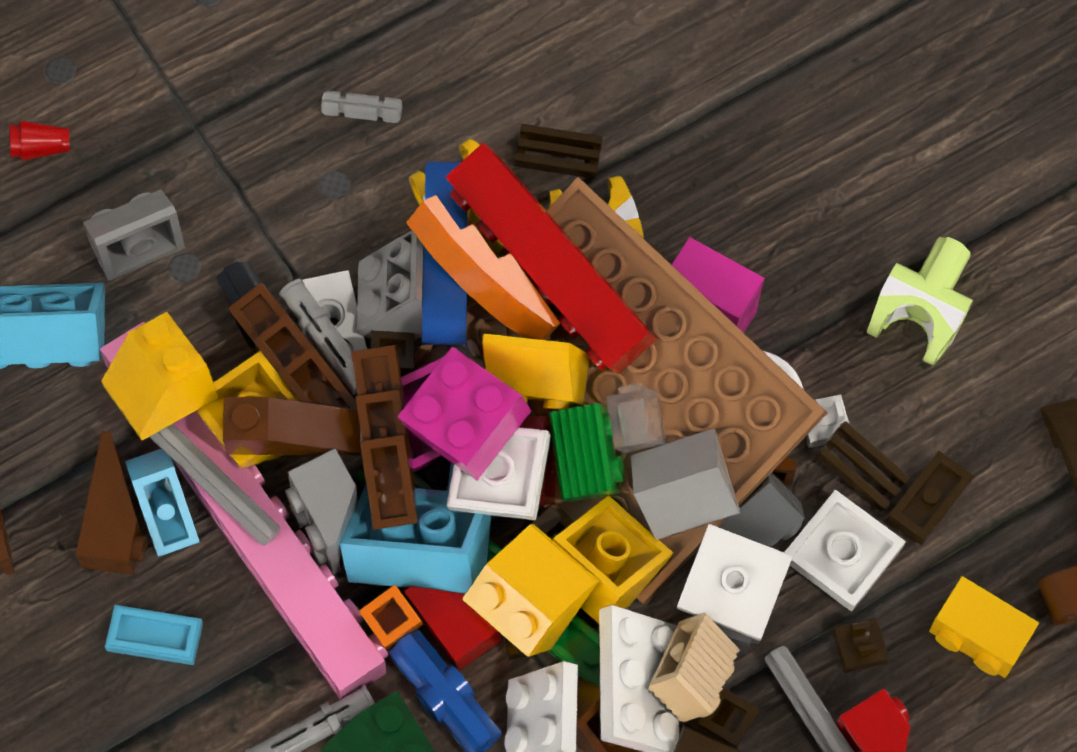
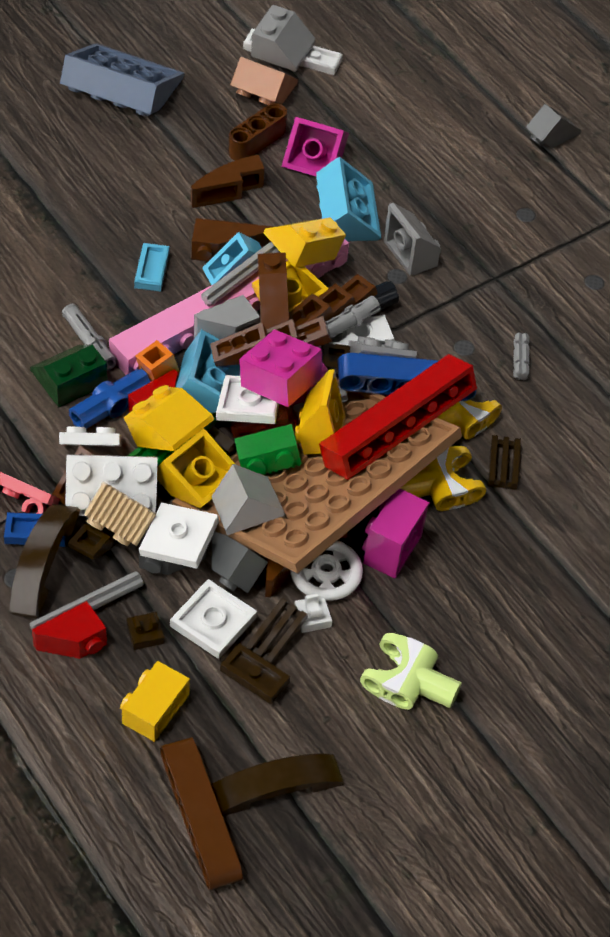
camera: 85 degrees right, 15 degrees down
red cone [9,120,70,161] -> none
orange slope [406,195,560,340] -> none
clear brick [606,383,667,453] -> none

